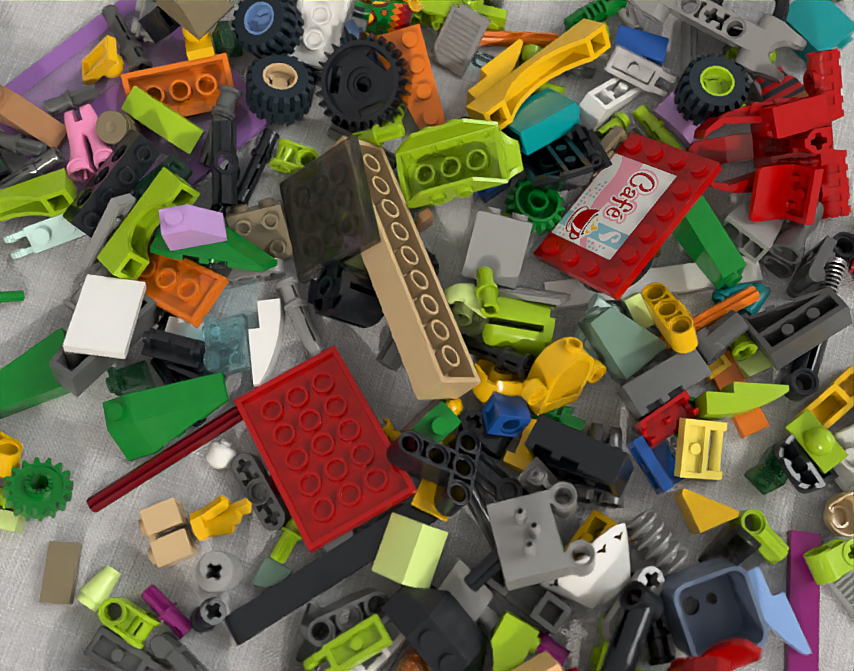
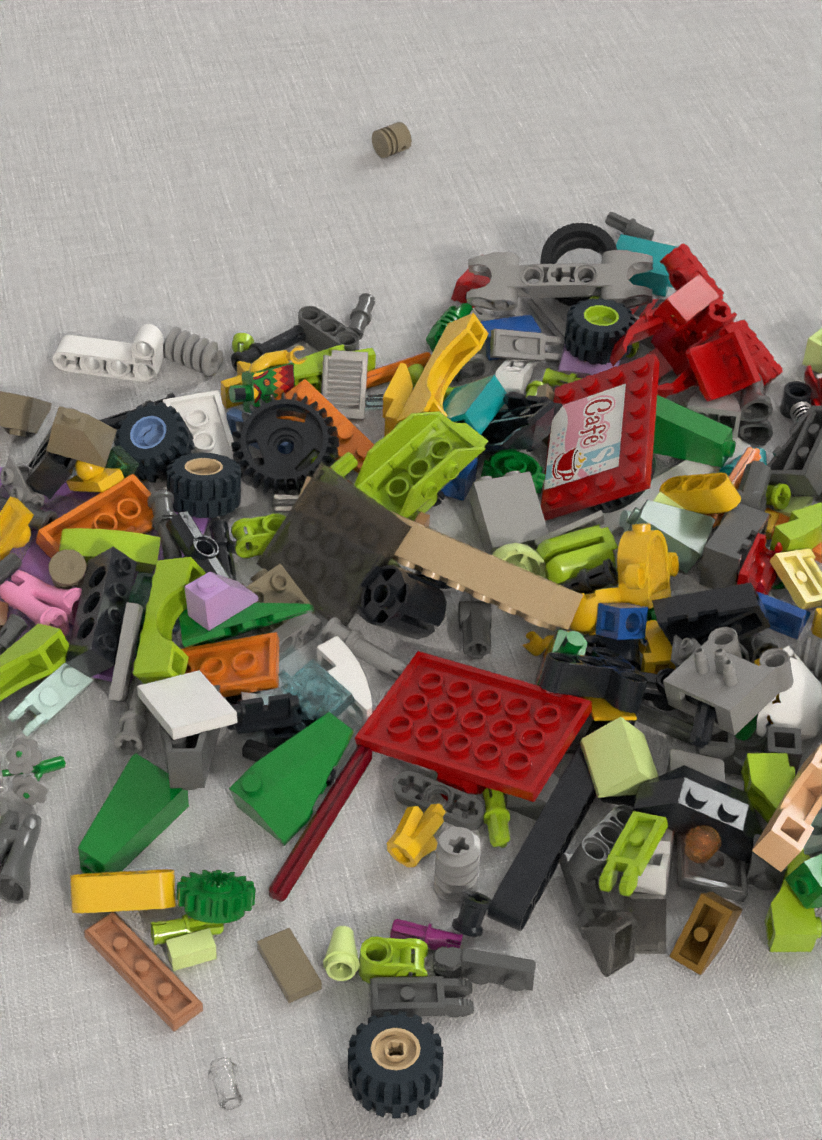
camera: 30 degrees left, 30 degrees down
clear green bracket [106,360,155,397] -> none
tan piece [138,497,199,568] -> none
white piece [206,439,238,470] -> none
sand green tile [251,556,293,587] -> none
lime pin [475,266,499,317] -> none
dark grey plate [787,235,837,298] -> none

